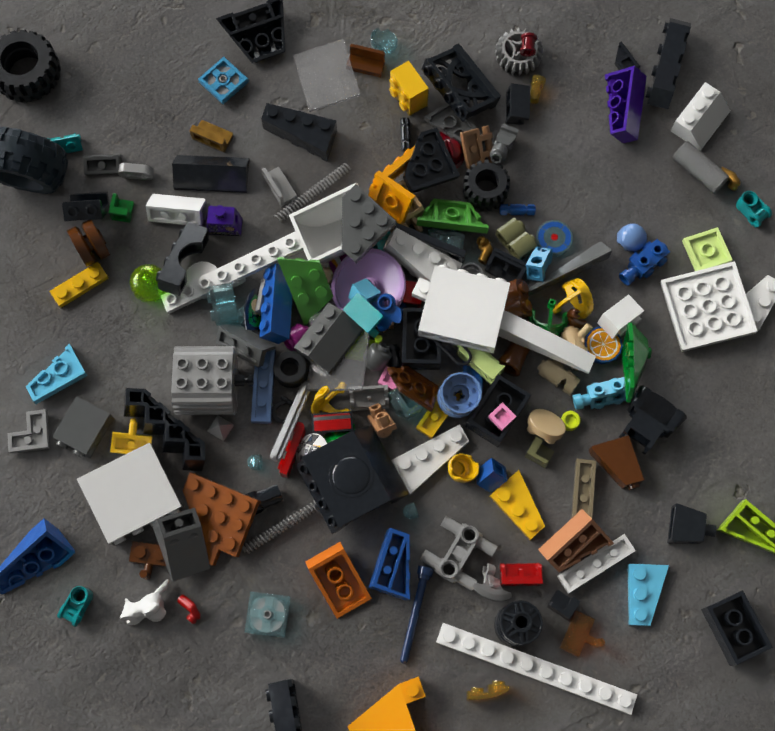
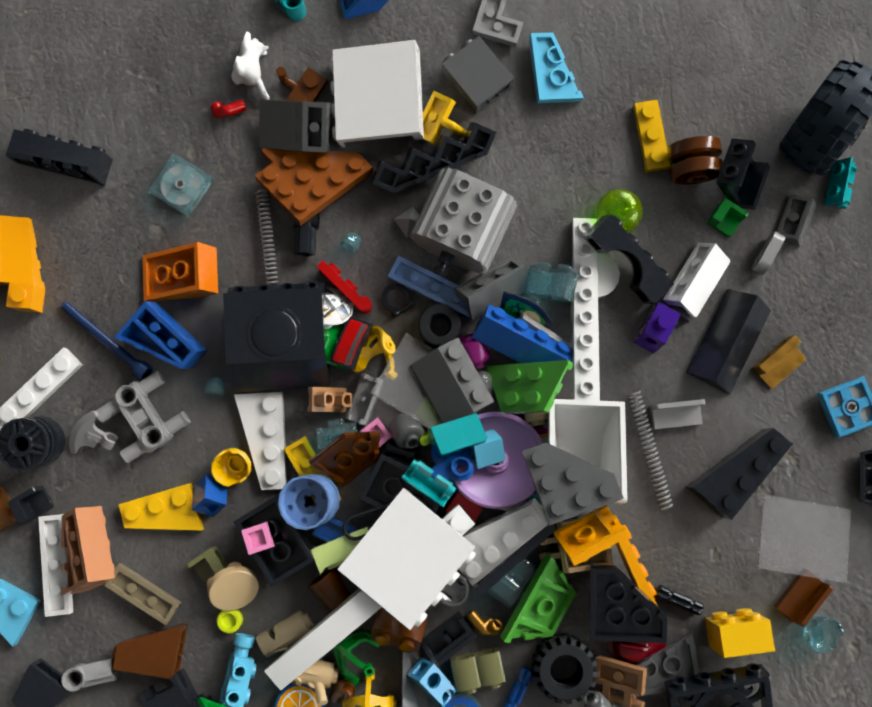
camera: 115 degrees right, 10 degrees up
light grey axle [270,382,312,462] -> none
red hinge [500,563,543,586] -> none
none -> light grey piece [61,658,118,692]
none -> teal hinge [401,459,456,507]

